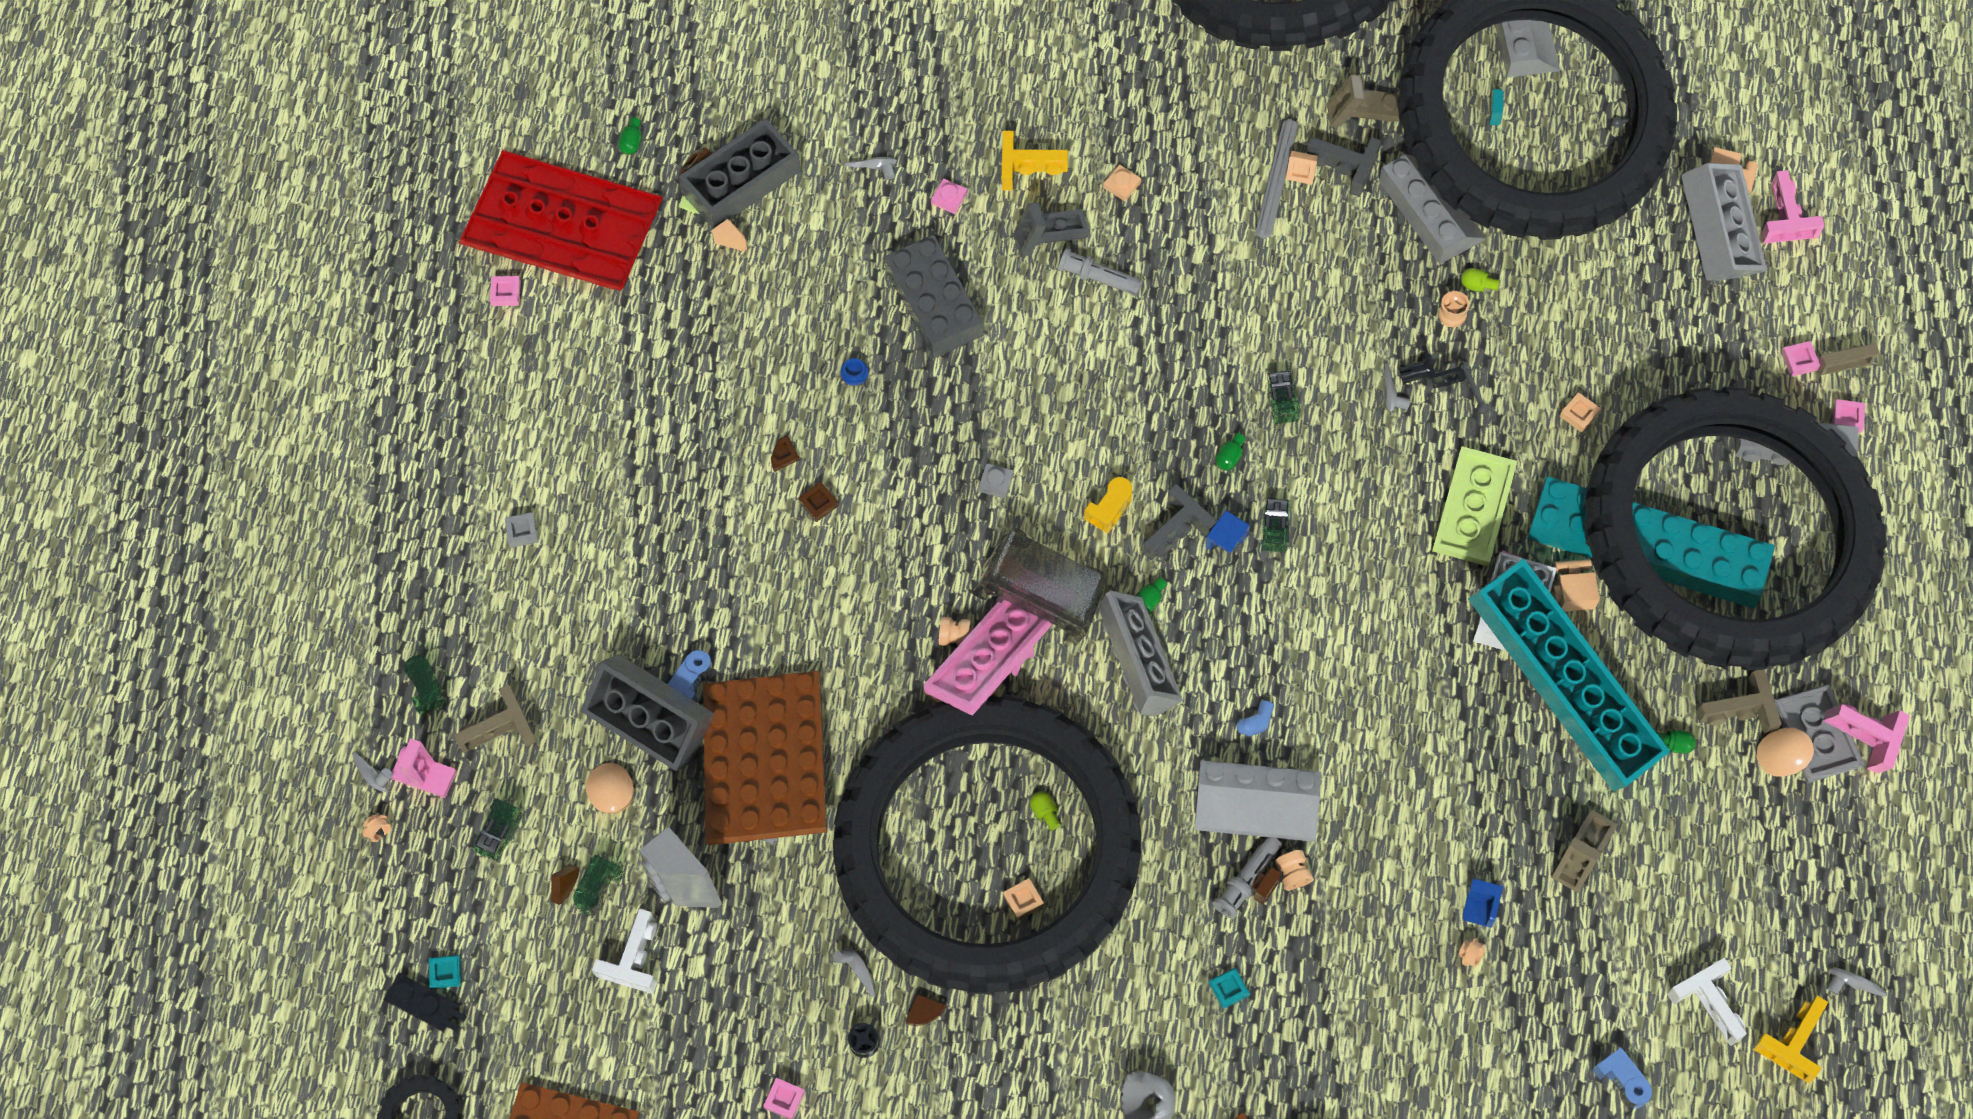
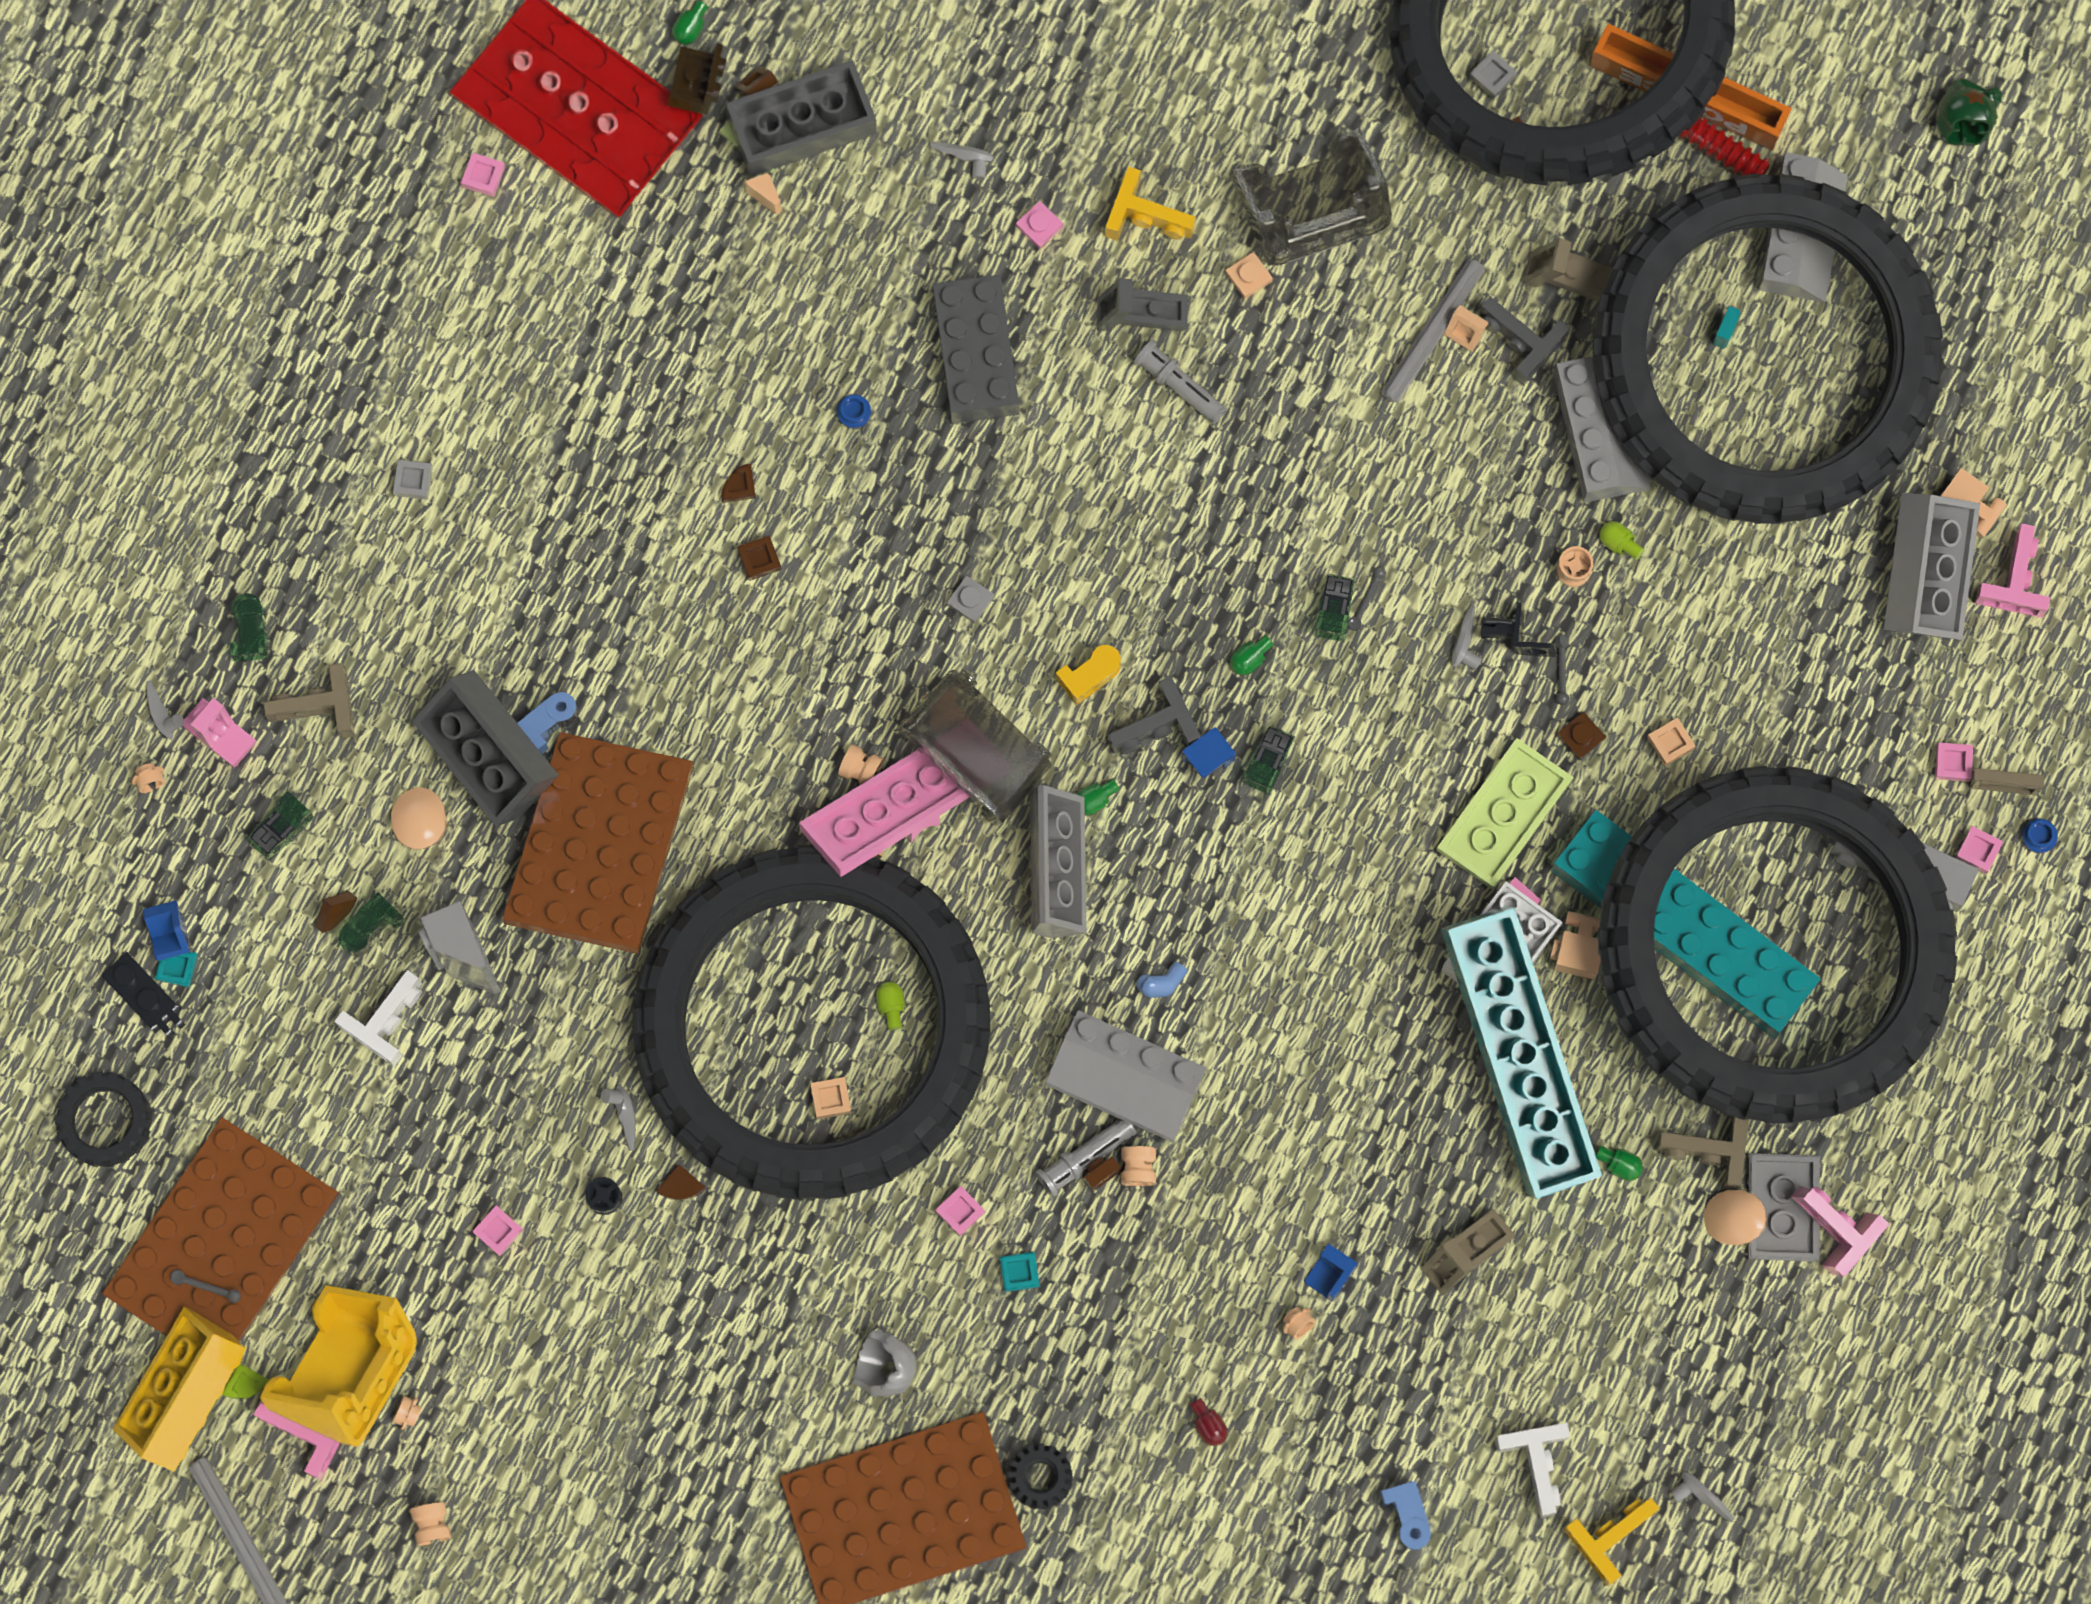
camera: 15 degrees right, 10 degrees up
none -> blue panel [143,900,190,961]
none -> dark brown bracket [668,43,727,115]
none -> bright pink plate [935,1186,985,1237]
none -> dark red cylinder [1189,1398,1228,1446]
none -> clear smoke windscreen [1233,128,1392,266]
none -> dark grey hinge [1348,566,1386,631]
none -> reddish brown plate [1557,711,1606,761]
none -> blue plate [2022,818,2058,853]

